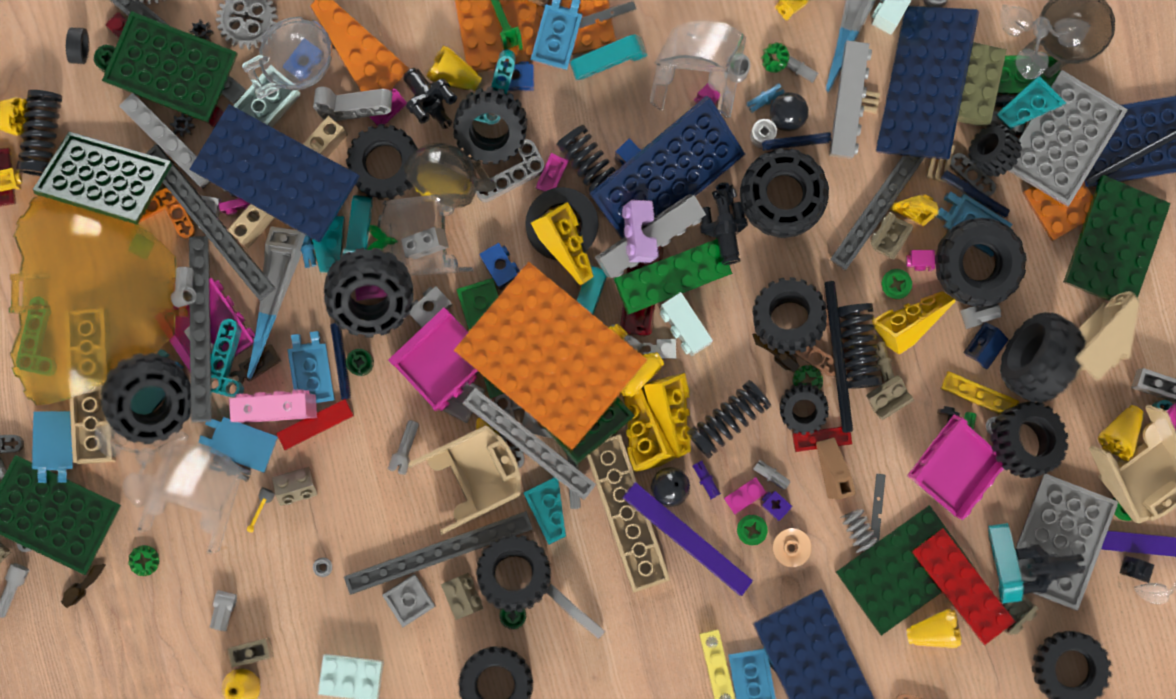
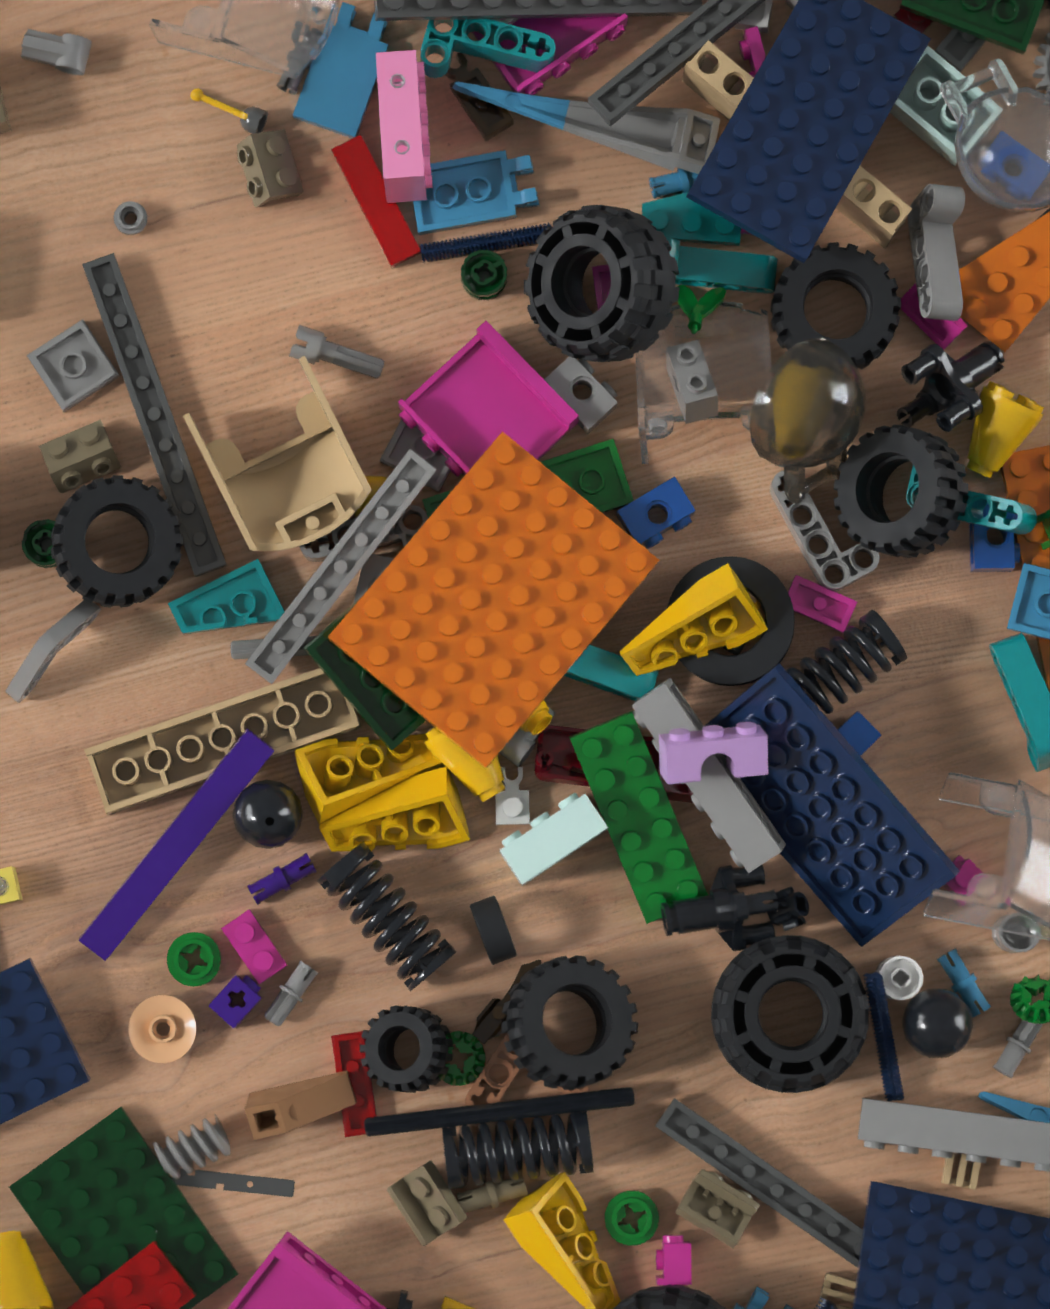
camera: 85 degrees right, 0 degrees up
yellow wedge [890,194,939,226] -> none
none -> black tyre [470,896,517,965]

